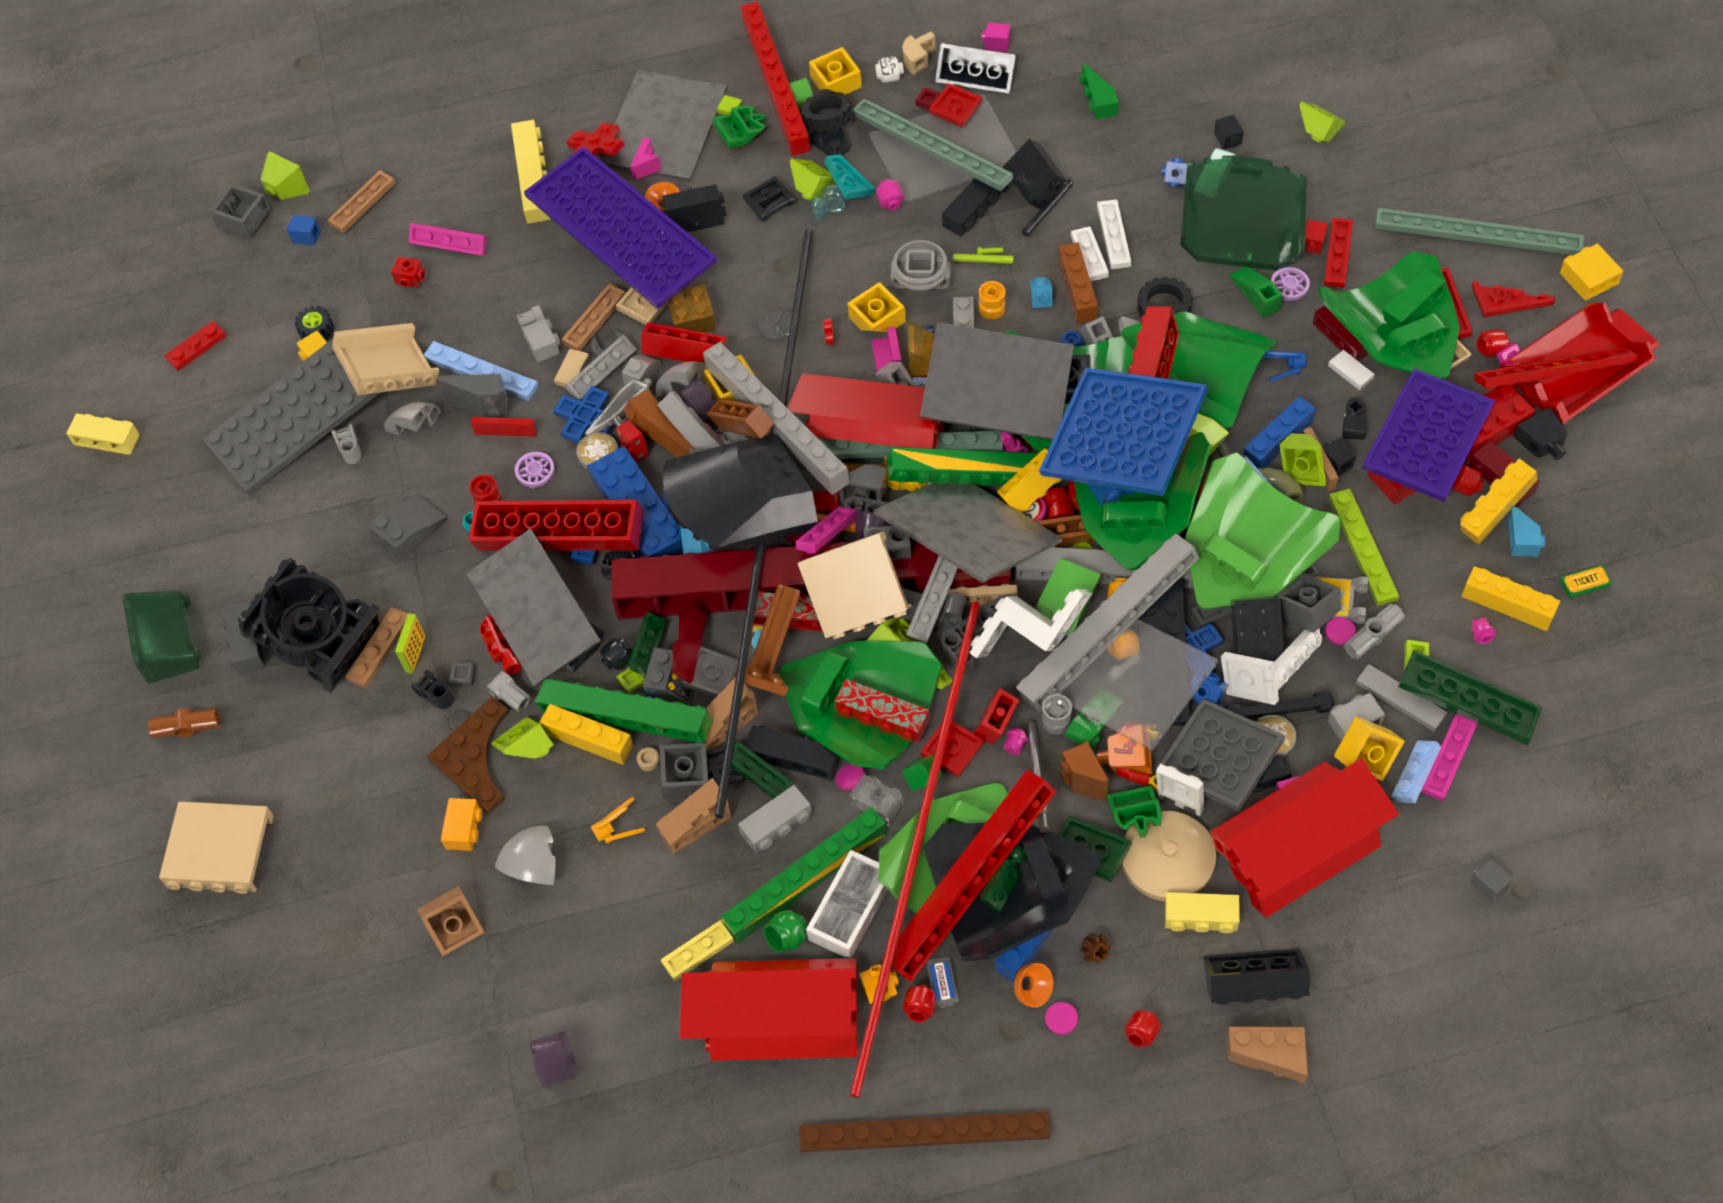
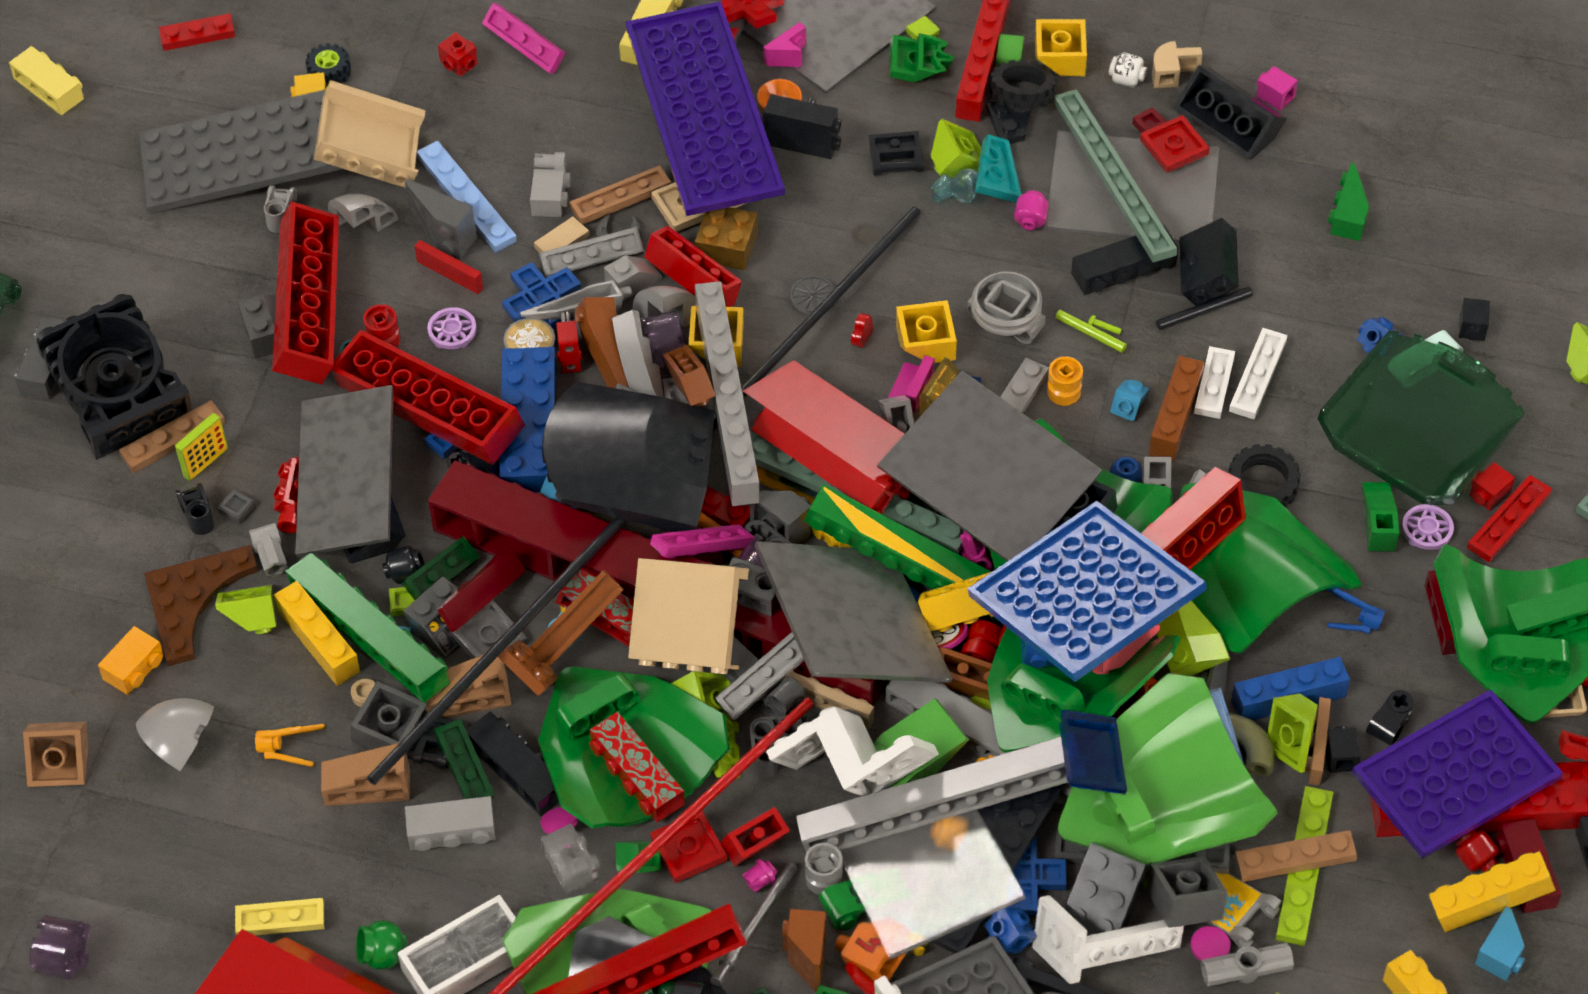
camera: 25 degrees right, 5 degrees down
green brick [721,807,887,944] -> none
white tile [1328,350,1375,390] -> none
none -> red brick [272,201,339,385]
none -> clear blue piece [1059,710,1127,795]
none -> medium nougat plate [1236,830,1357,882]

